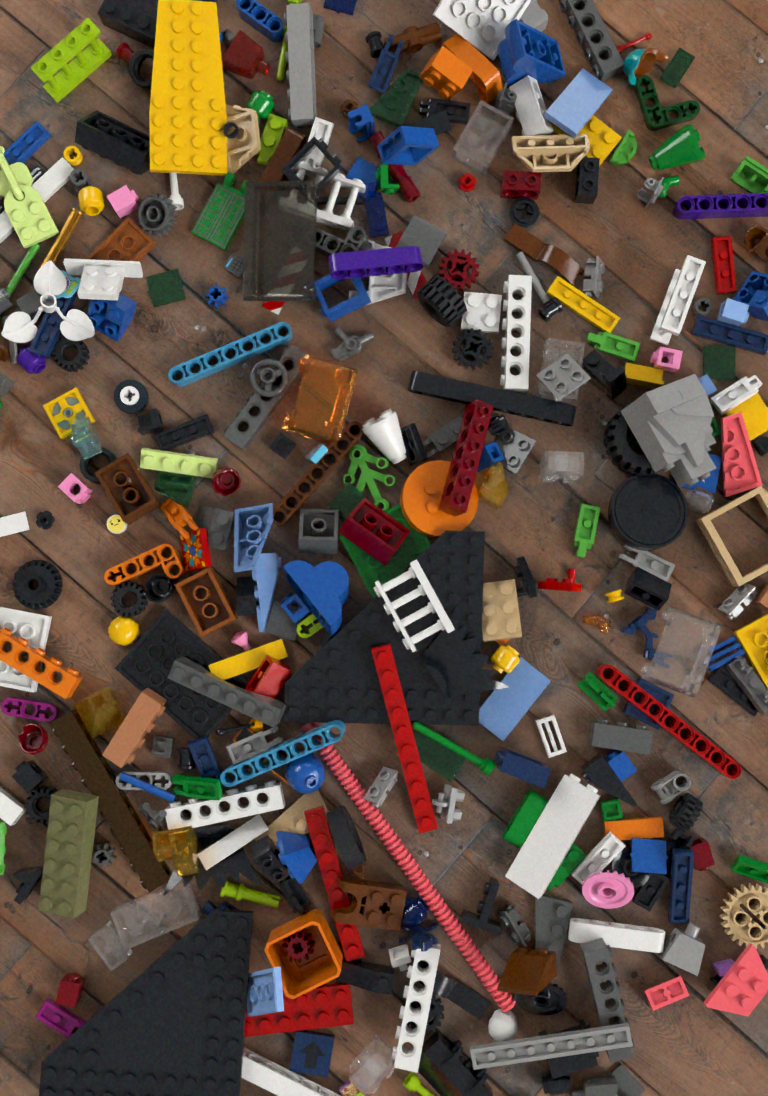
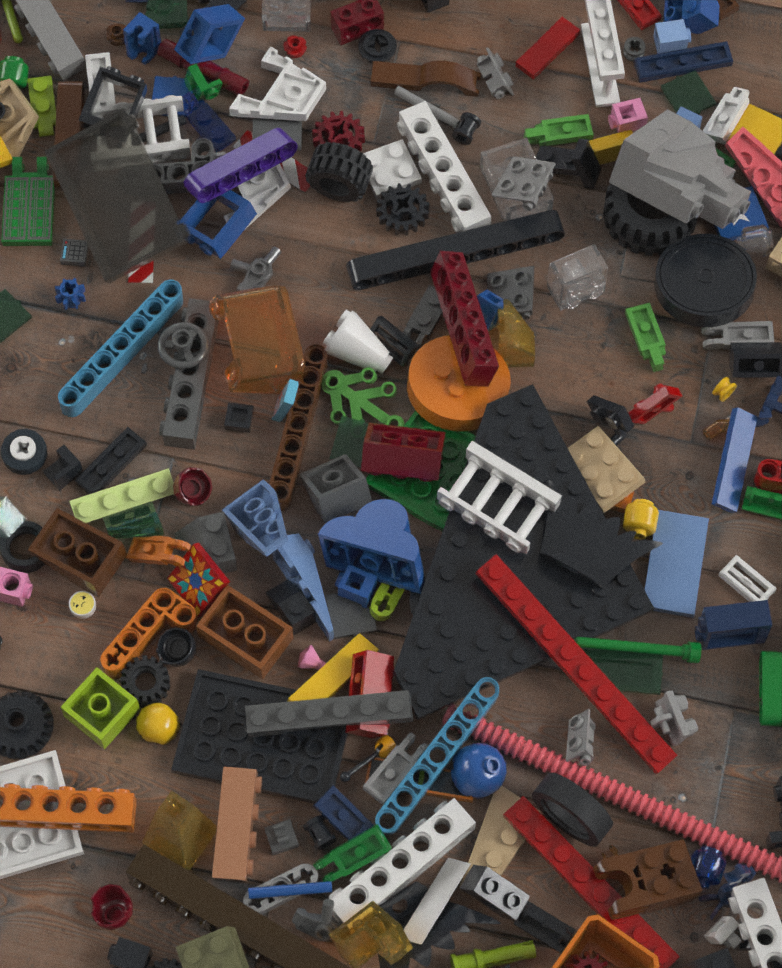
camera: 30 degrees left, 20 degrees down
magenta beam [1,697,59,722] -> none
blue slope [276,831,317,884] -> none
black gear [488,413,510,437] -> none
yellow plate [546,276,620,333] -> none
none -> lime brick [61,667,140,750]
none -> white wing [229,47,326,121]
none -> red tile [515,16,580,80]
none -> tile [712,407,758,513]

